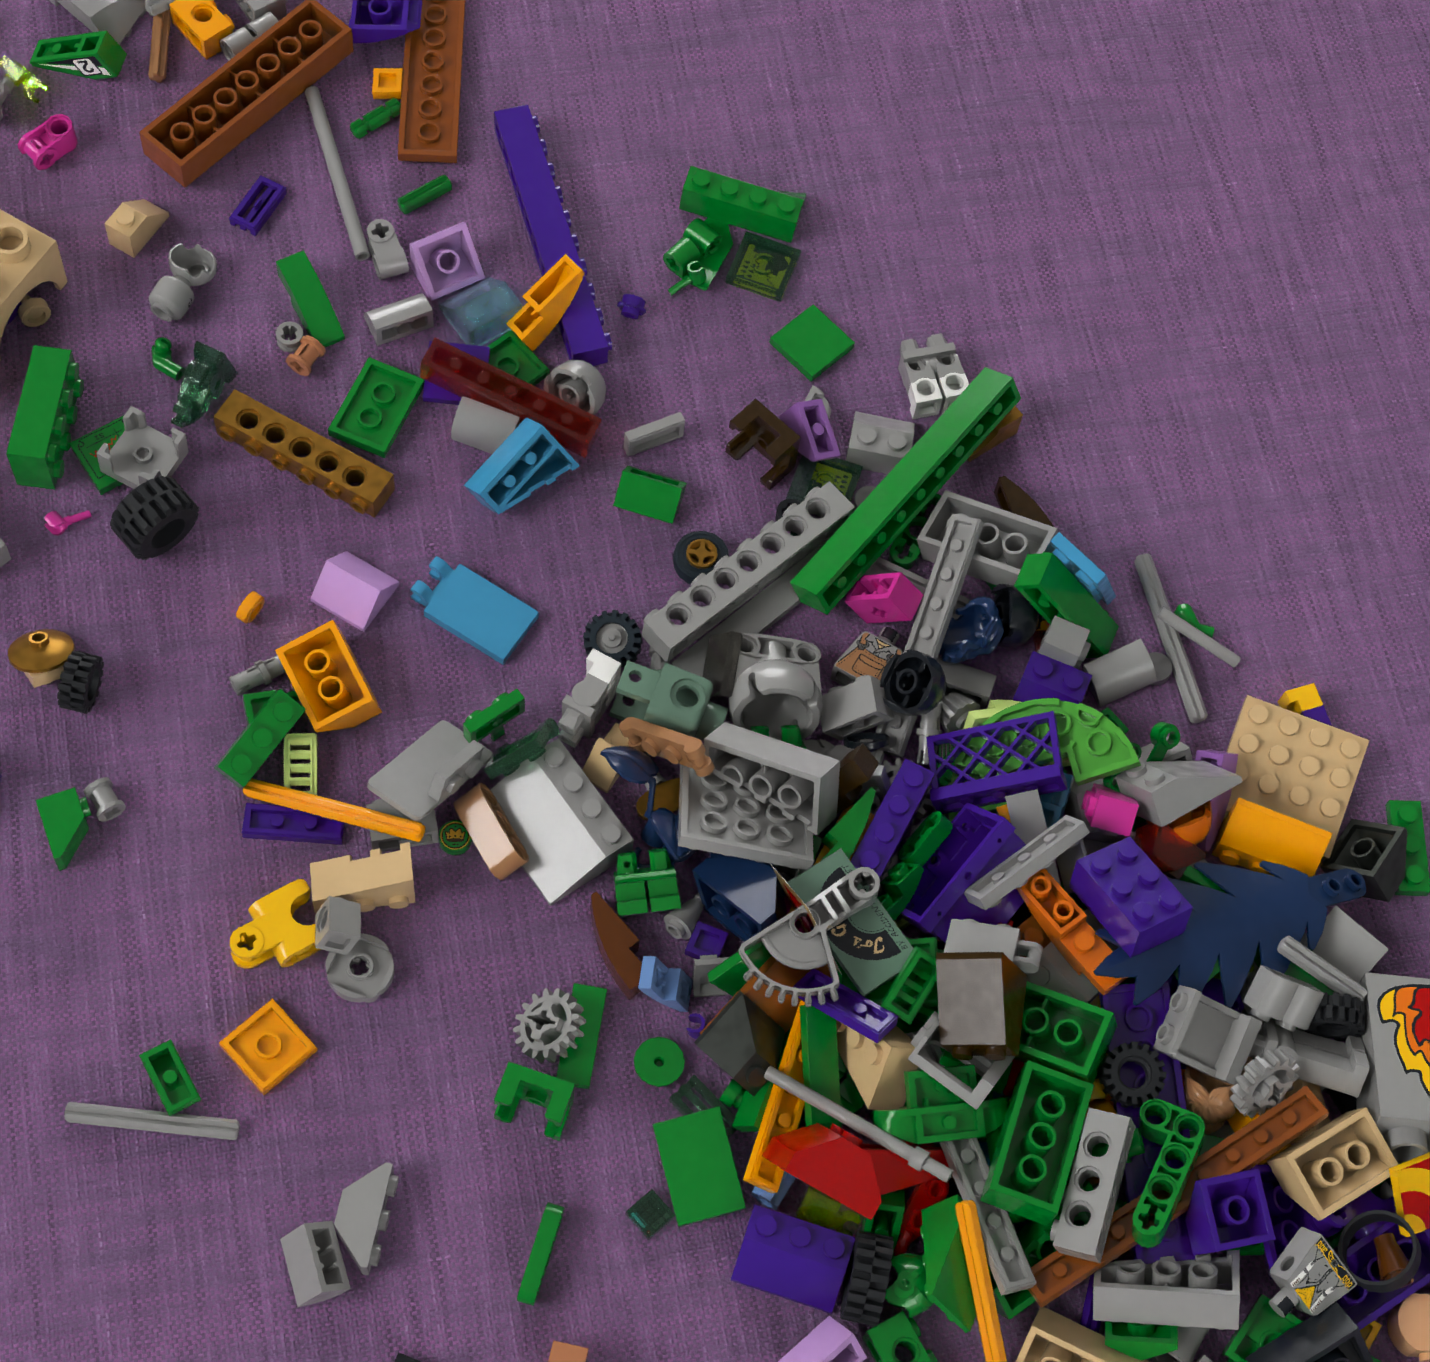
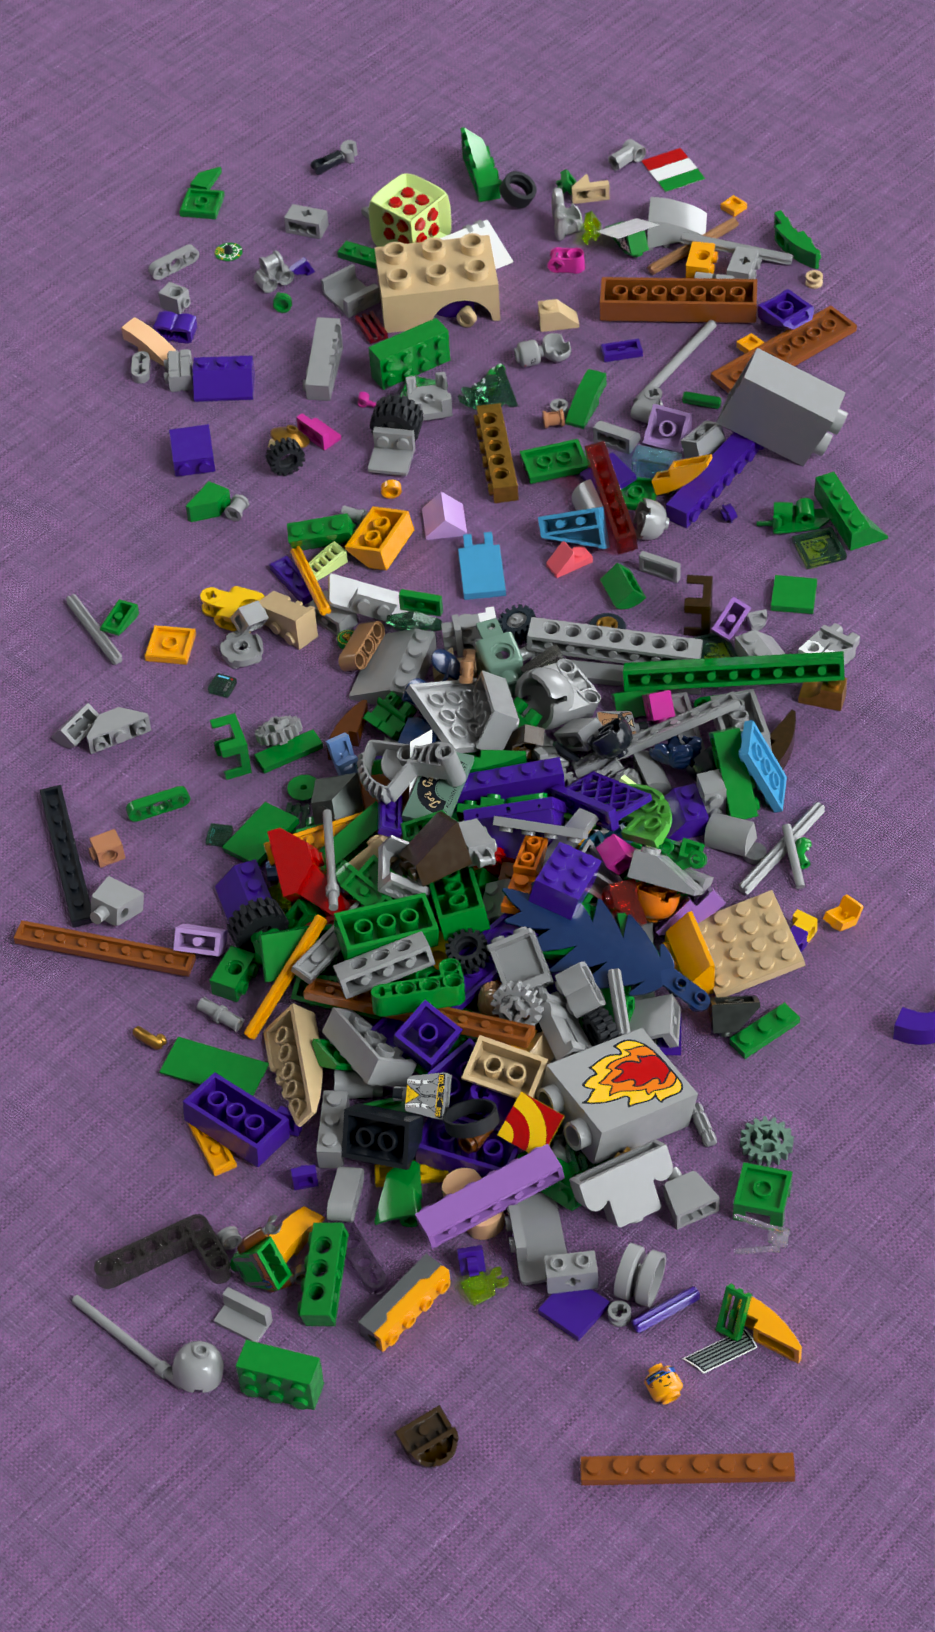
camera: 65 degrees right, 15 degrees down
green axle [350,98,401,139] -> none
none -> clear green tile [208,673,237,698]
none -> dark pink panel [296,413,341,451]
none -> light grey bracket [368,427,415,476]
none -> coral slope [546,541,593,578]
none -> white sticker [596,218,659,239]
none -> green panel [611,690,658,718]
none -> light grey brick [681,421,725,459]
none -> light grey brick [716,348,848,466]
none -> light orange bracket [823,894,863,932]

